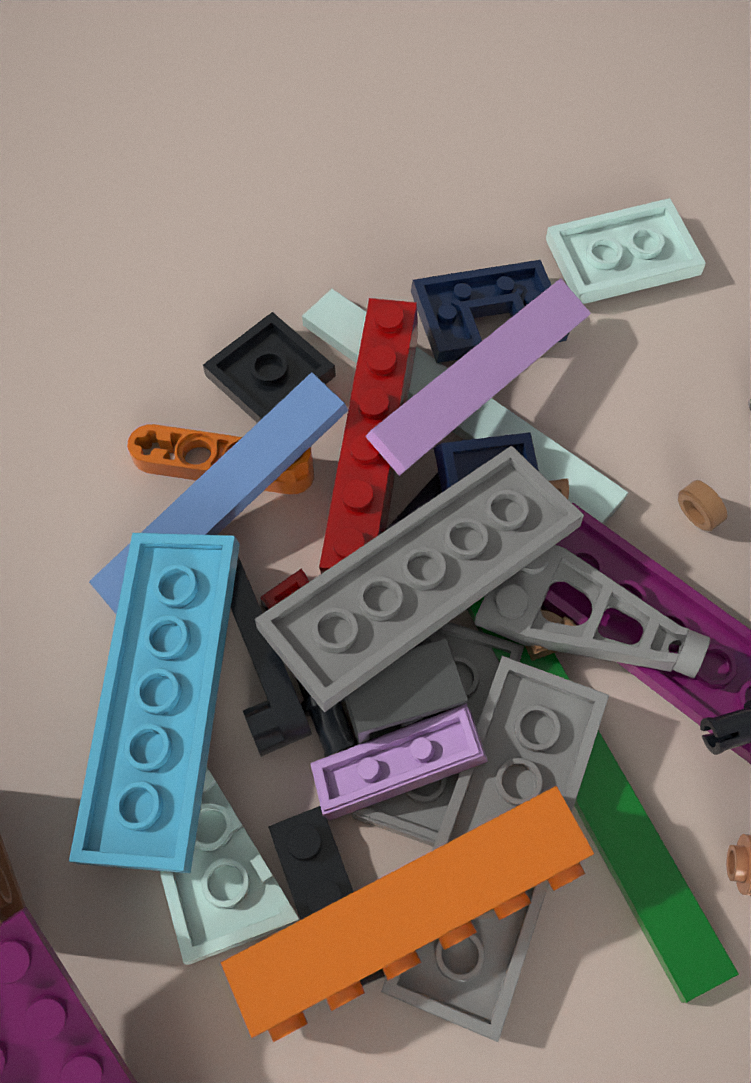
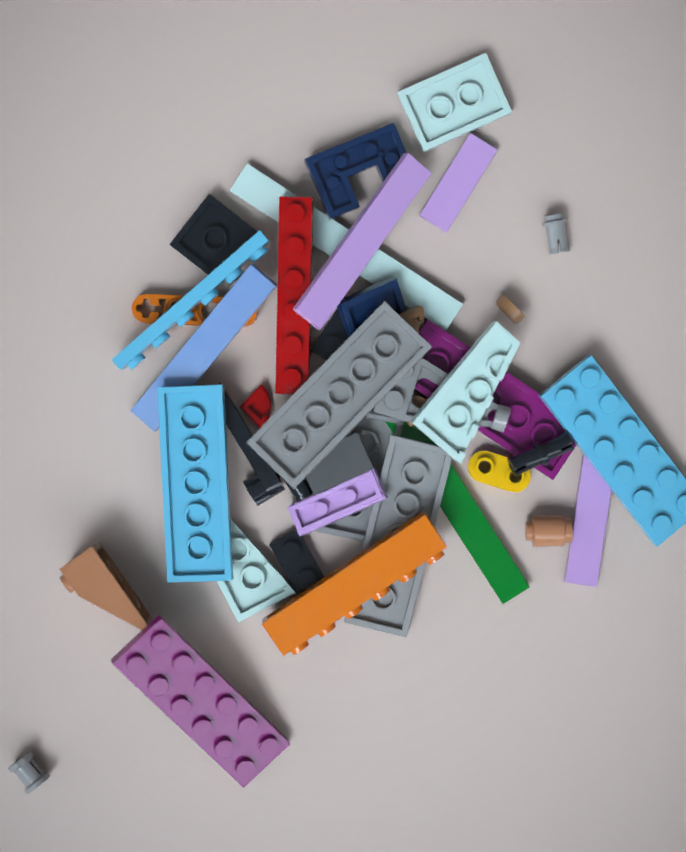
camera: 10 degrees left, 25 degrees up
none -> medium azure plate [112,230,270,370]
none -> light aqua wing [410,321,520,464]
none -> lavender tile [419,133,497,233]
none -> yellow plate [467,450,531,493]

